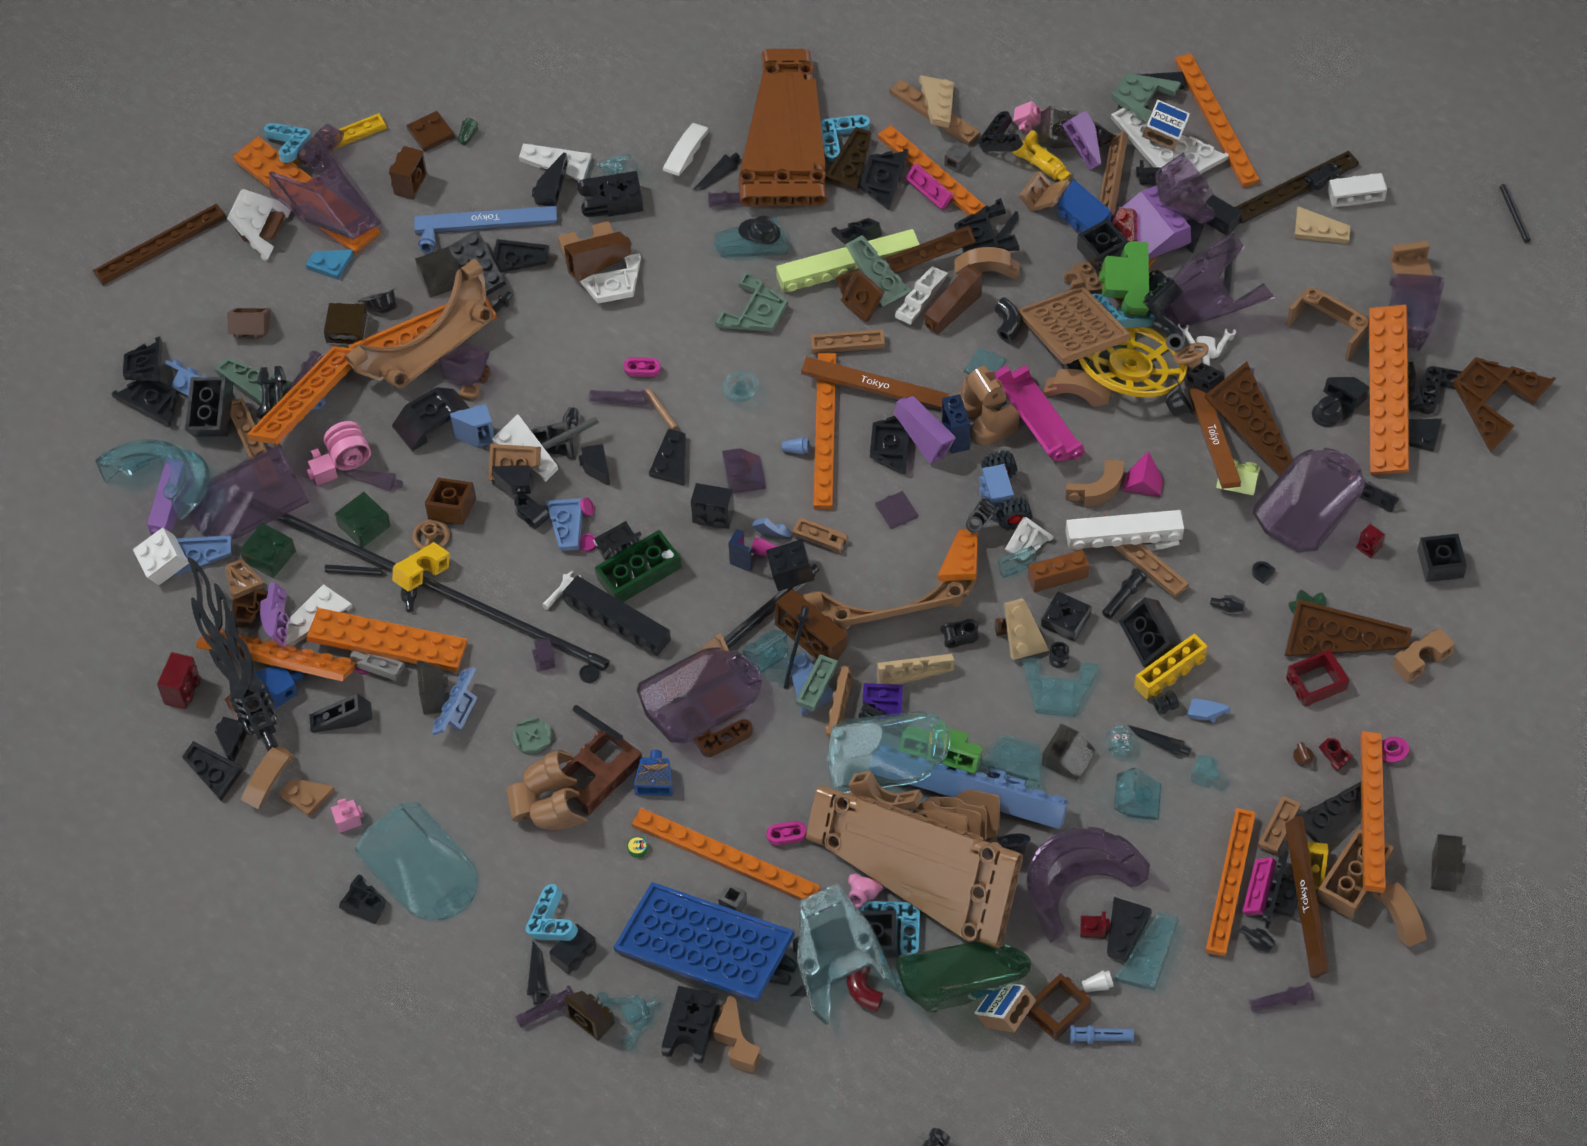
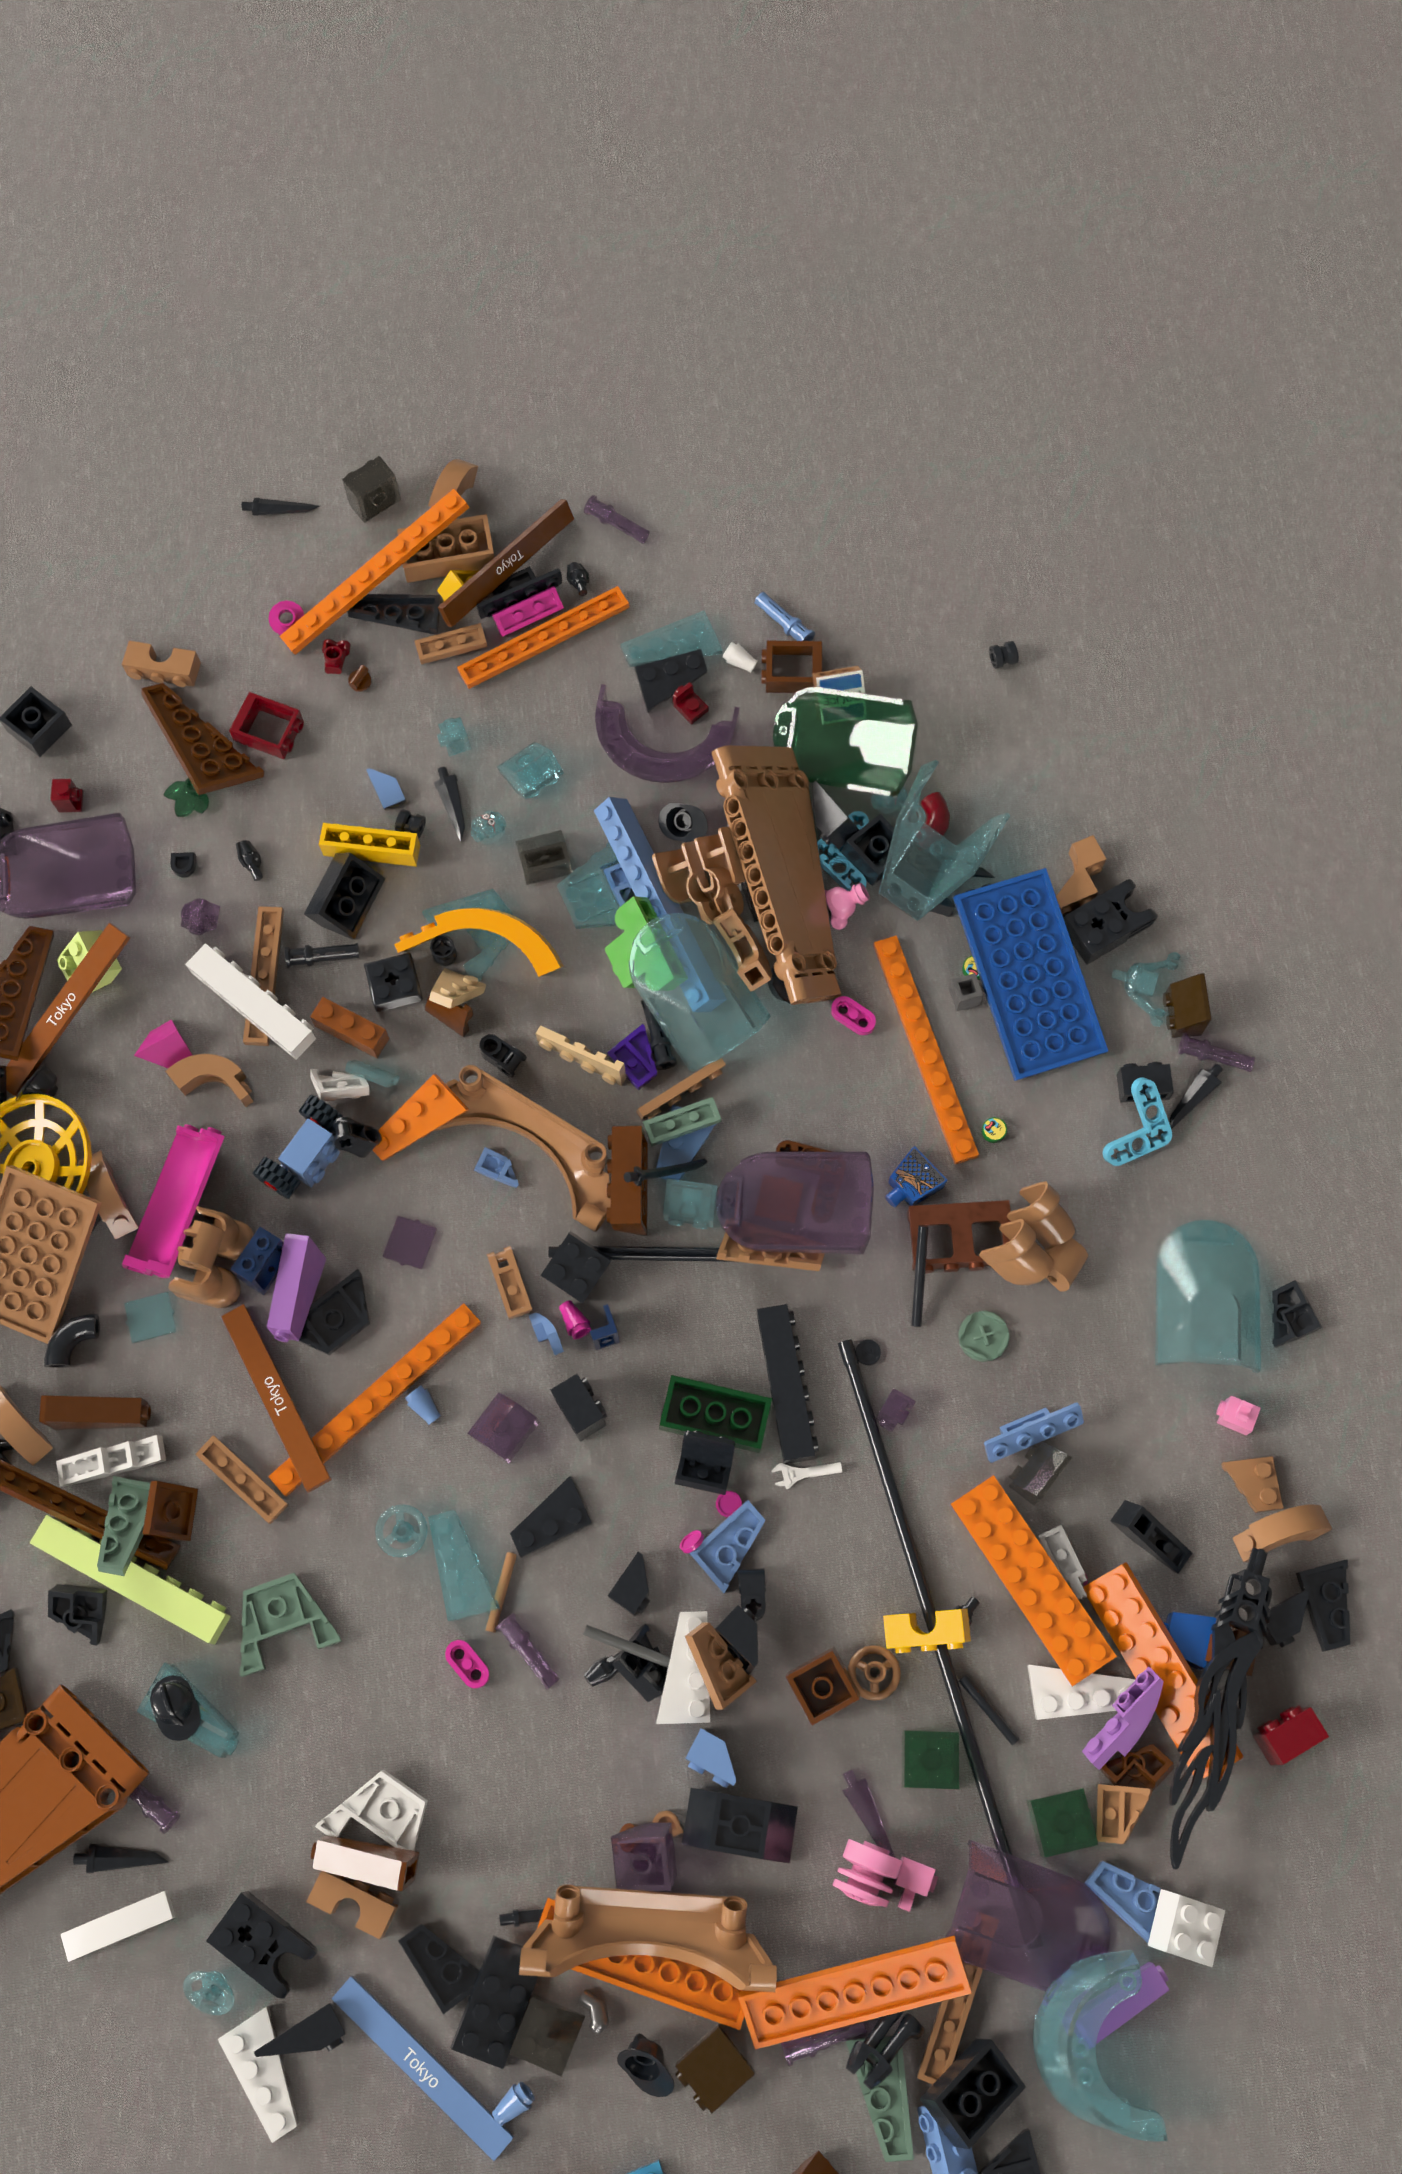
camera: 135 degrees left, 15 degrees up
none -> clear purple brick [180,898,220,935]
none -> black bar [241,498,320,516]
none -> light orange arch [394,908,564,977]
none -> clear light blue wing [428,1510,500,1621]
none -> medium blue slope [473,1147,519,1188]
none -> flat silver arm [578,1989,609,2034]
none -> black slope [812,781,859,849]

